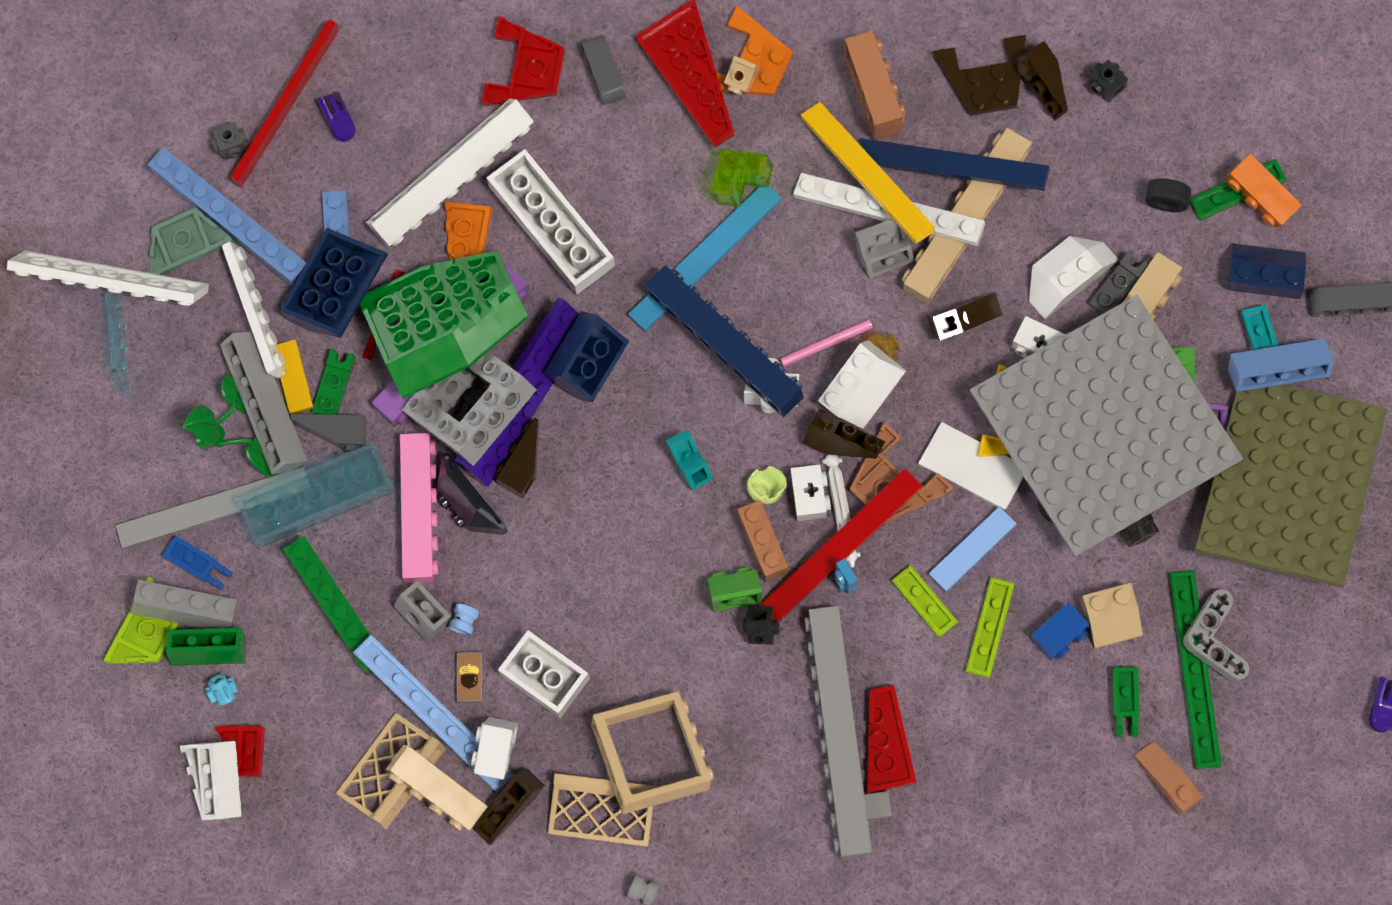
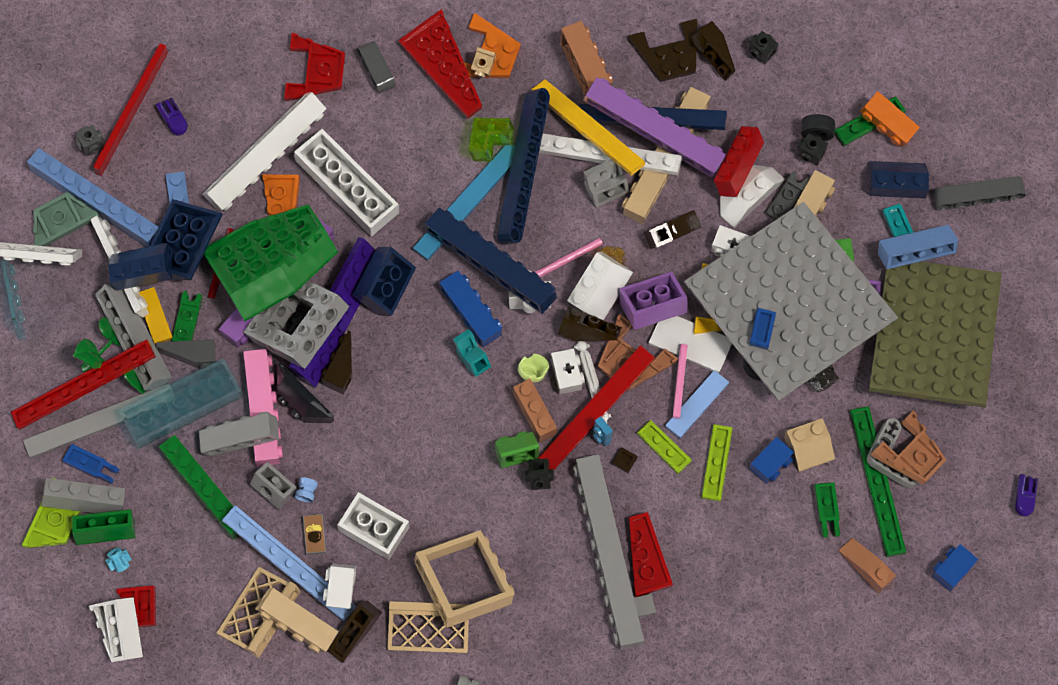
camera: 15 degrees left, 5 degrees down
none -> red tile [11,339,156,430]
none -> dark blue slope [108,243,172,291]
none -> light grey brick [199,412,279,457]
none -> blue brick [439,270,503,348]
none -> dark blue beam [497,88,550,245]
none -> medium lavender brick [583,77,726,177]
none -> dark brown tile [611,447,638,474]
none -> medium lavender brick [619,272,687,330]
none -> bright pink bar [673,344,688,419]
none -> red brick [714,126,764,197]
none -> blue tile [749,308,776,350]
none -> pearl dark grey brick [797,133,828,166]
none -> nougat wing [870,410,946,485]
none -> blue brick [932,544,978,592]

